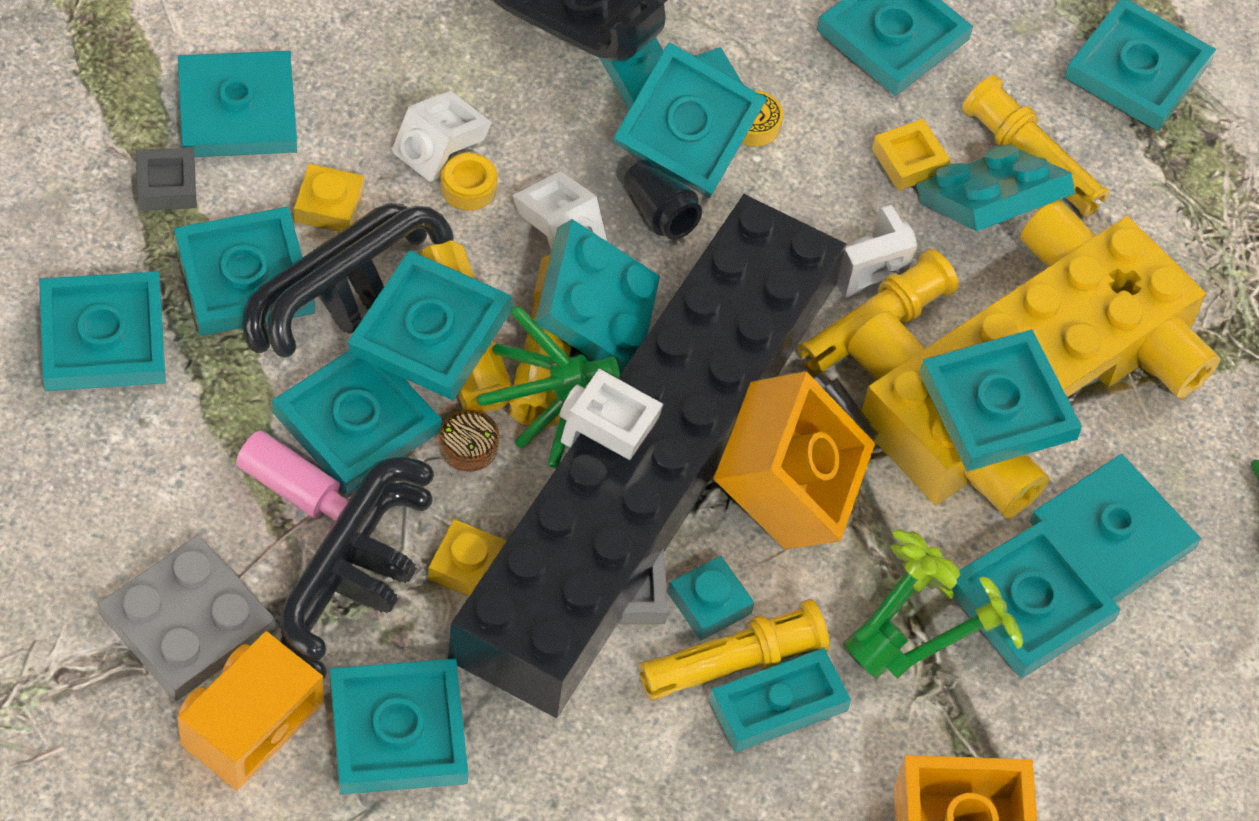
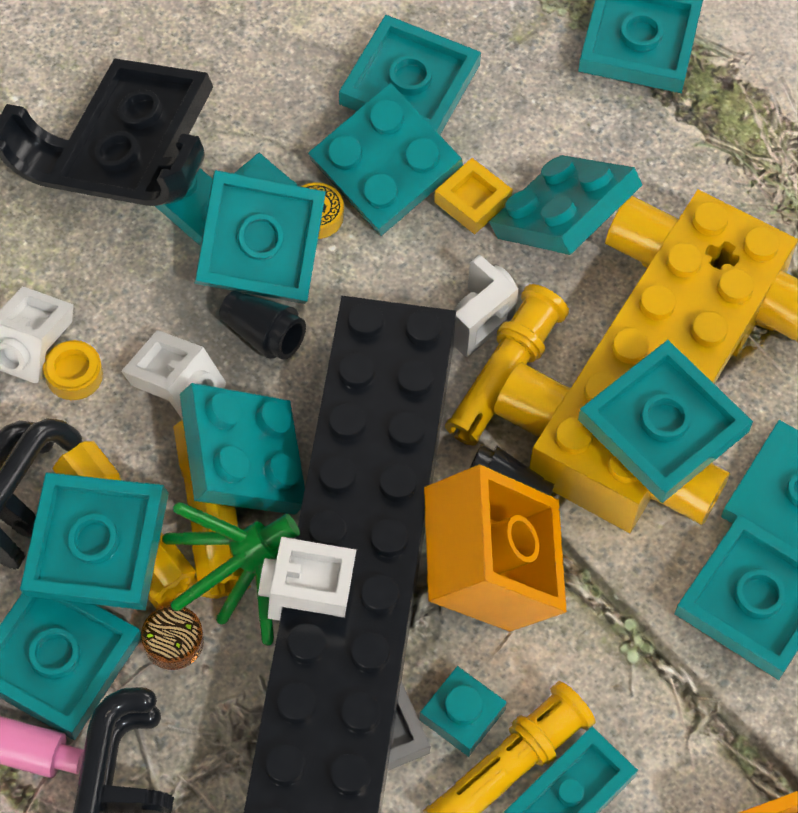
camera: 15 degrees left, 5 degrees up
yellow plate [428,519,507,596] -> none
plant [843,529,1023,679] -> none
yellow pin [962,74,1110,217] -> none
none -> teal plate [308,83,463,236]

